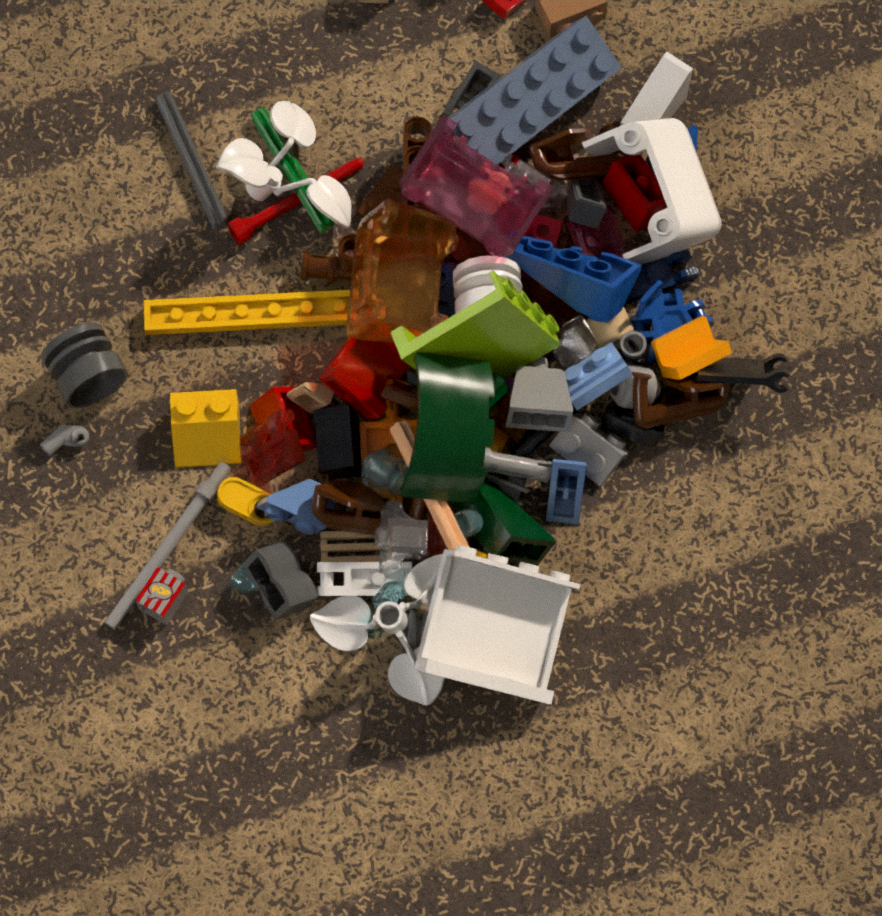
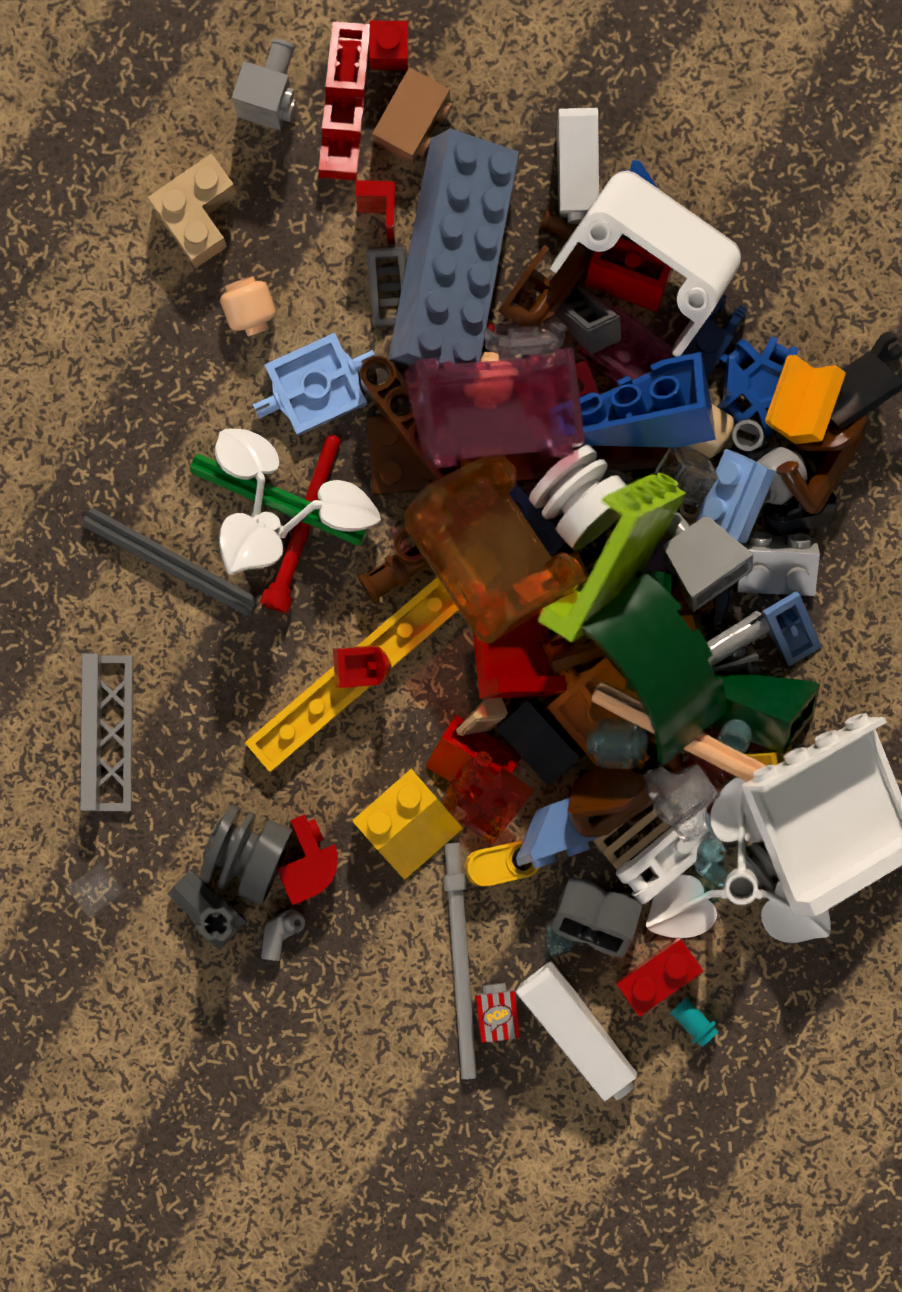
camera: 35 degrees left, 15 degrees up
none -> light grey fence [80,653,133,811]
none -> dark grey piece [167,870,247,950]
none -> light nougat head [220,276,277,336]
none -> light blue plate [253,333,375,437]
none -> red brick [277,814,338,905]
none -> red plate [333,645,392,688]
none -> red panel [355,180,397,244]
none -> white slope [516,960,637,1102]
none -> red brick [614,938,704,1017]
none -> teal pin [669,996,719,1048]

